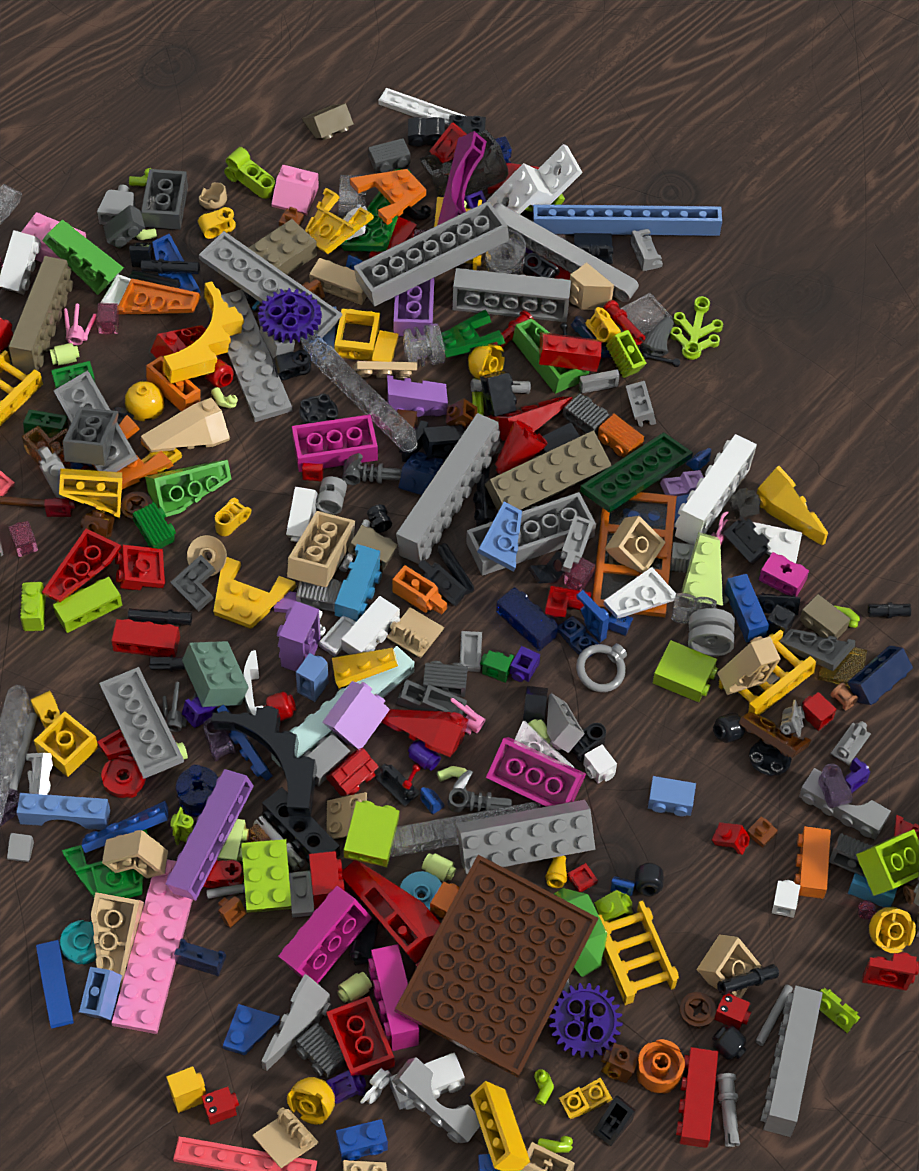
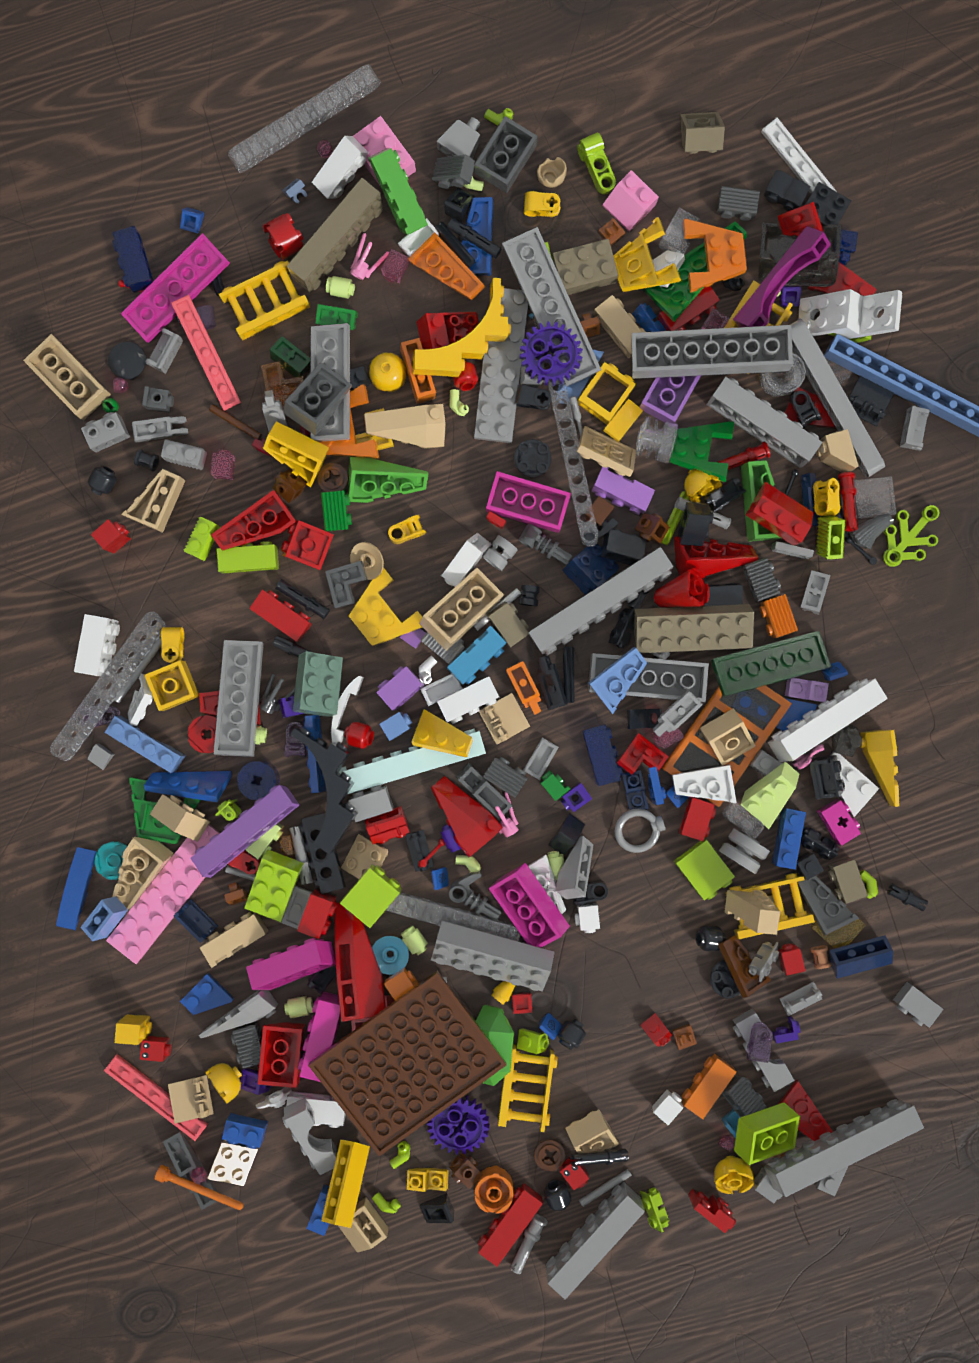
camera: 25 degrees right, 30 degrees up
lavender brick [322,681,390,749] -> none
medium blue brick [648,776,696,816] -> none
none -> tan wedge [200,912,268,968]
none -> red brick [678,796,716,841]
none -> black hinge [704,477,746,512]

